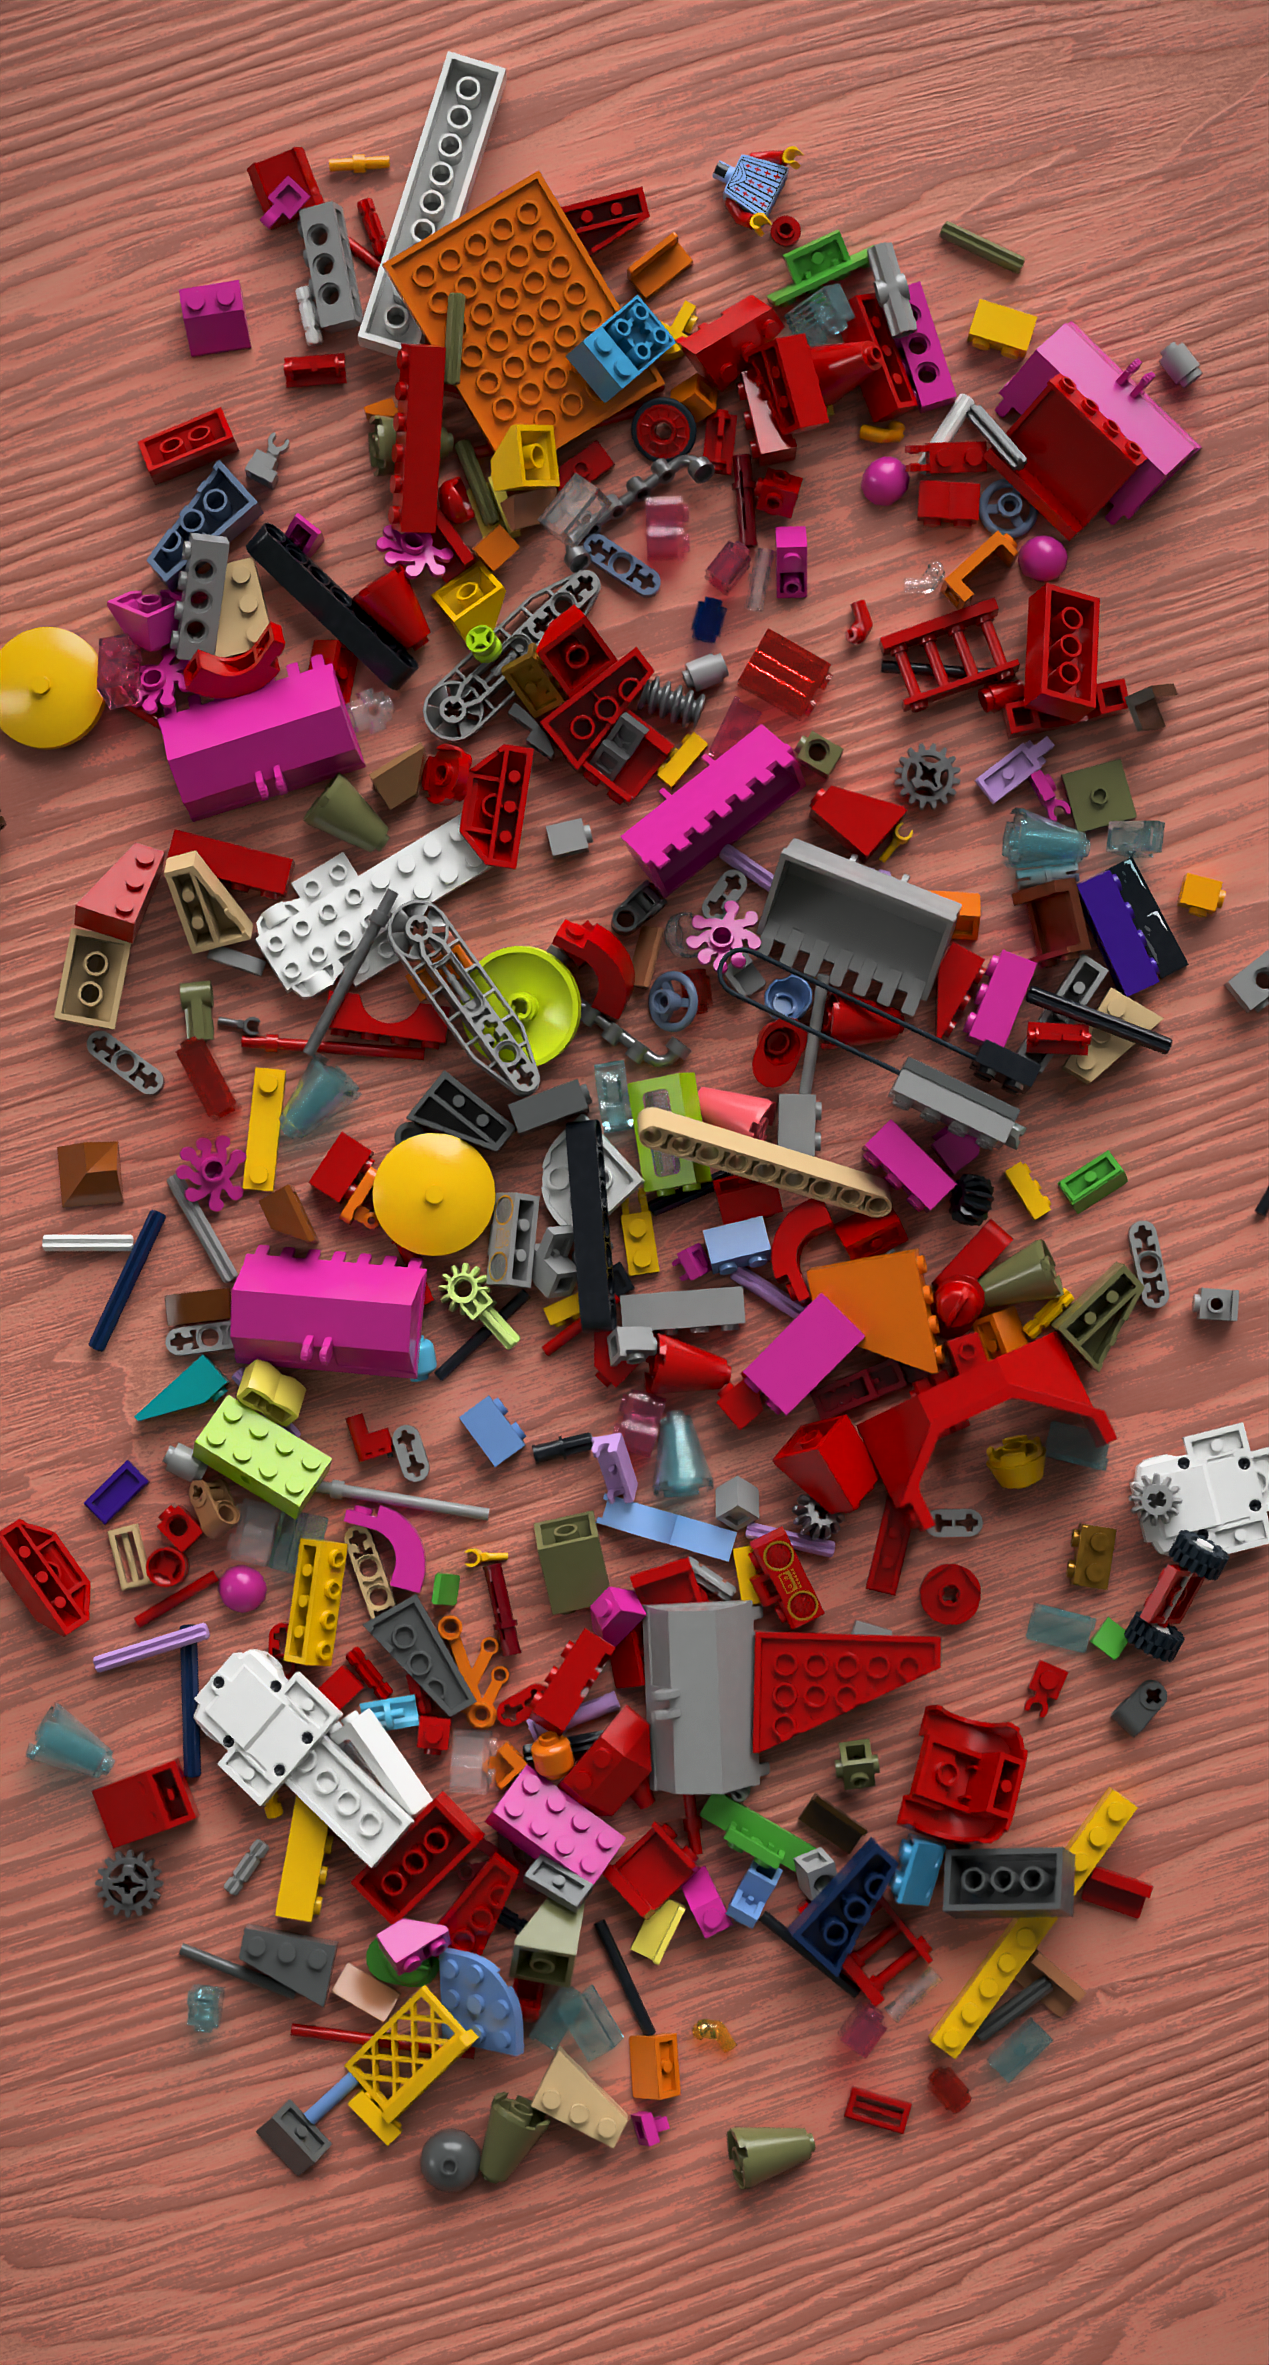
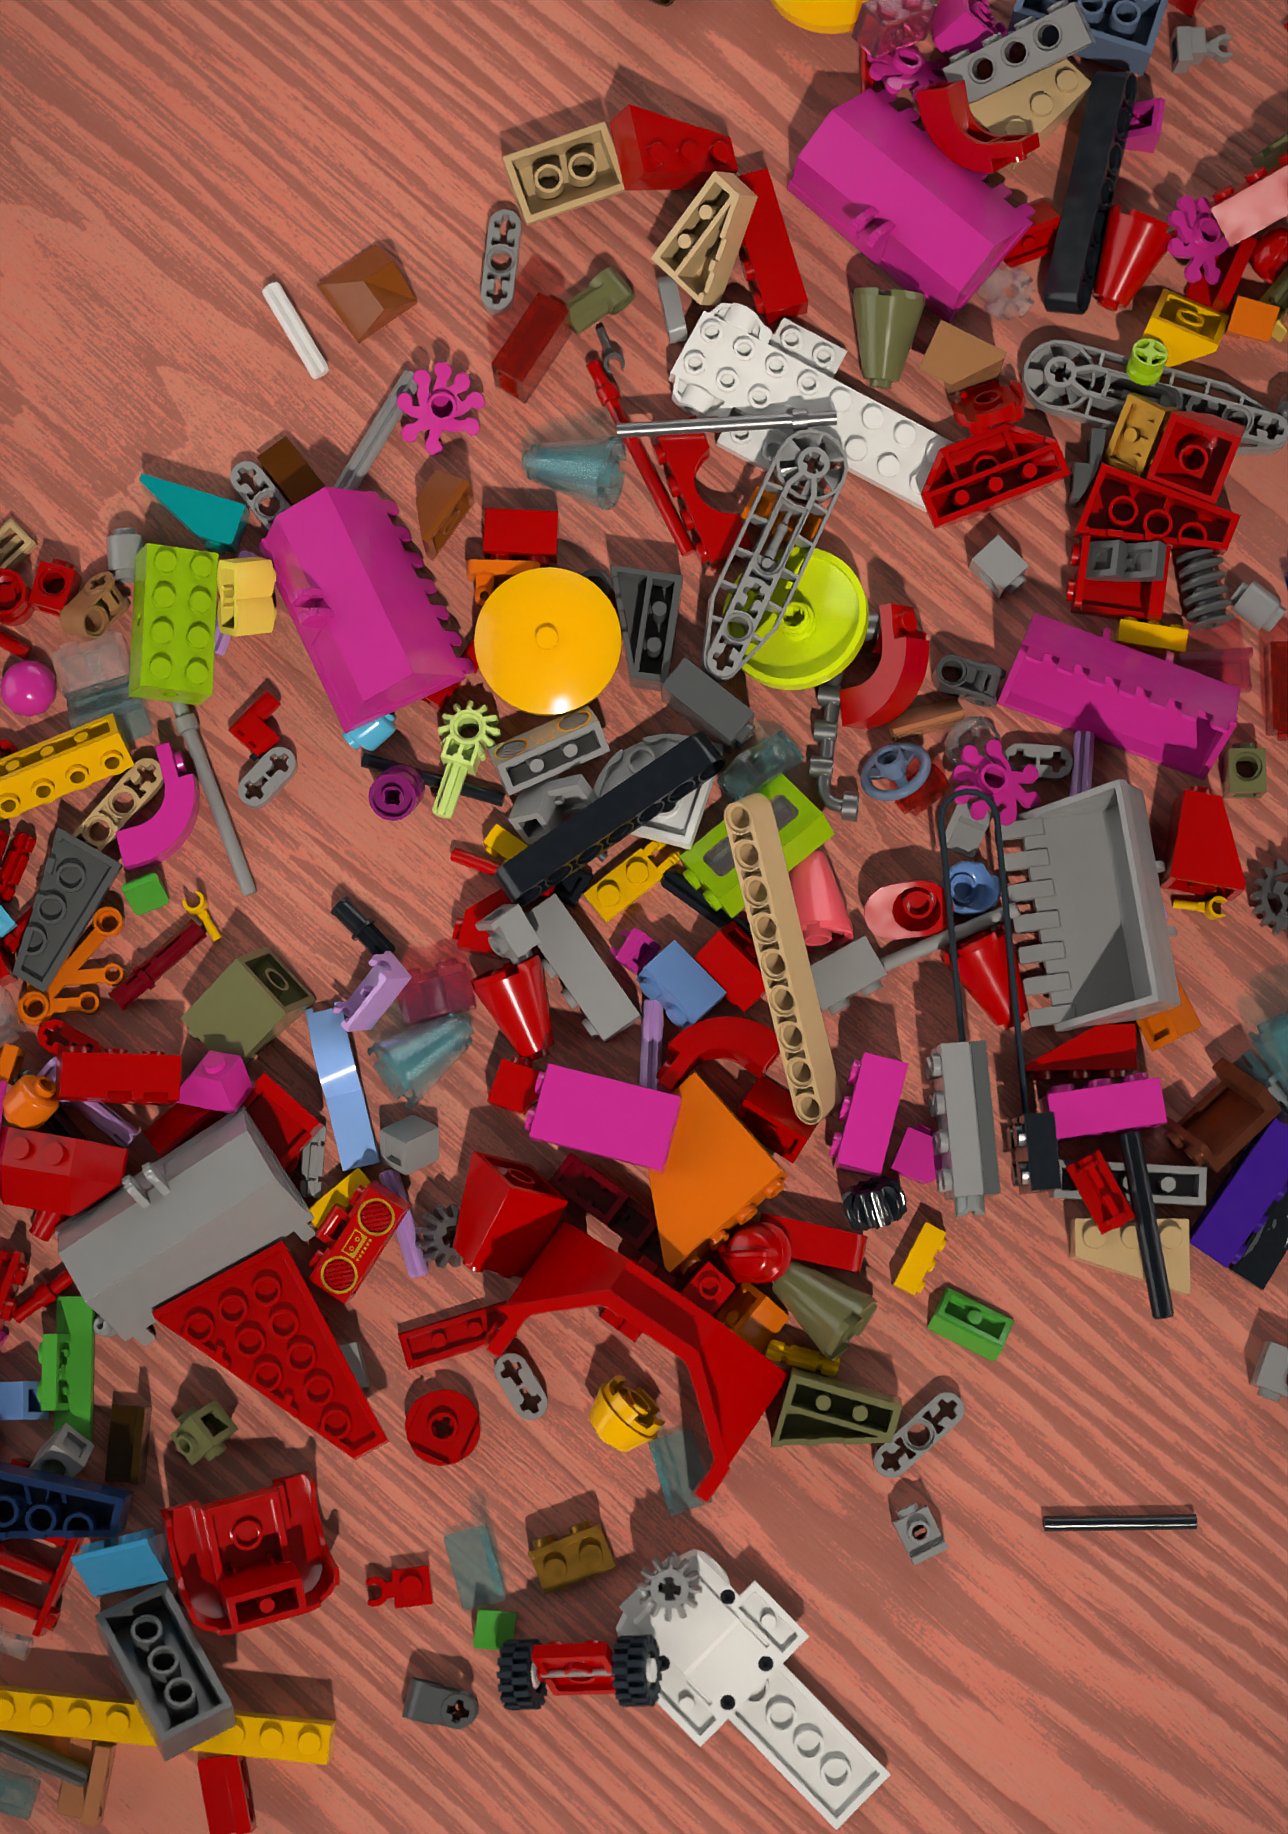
camera: 60 degrees right, 5 degrees down
dark purple tile [84,1460,150,1525] -> none
dark blue axle [88,1210,166,1352] -> none
yellow plate [242,1067,287,1192] -> none
medium blue brick [459,1396,527,1467] -> none
none -> magenta wheel [368,764,425,821]

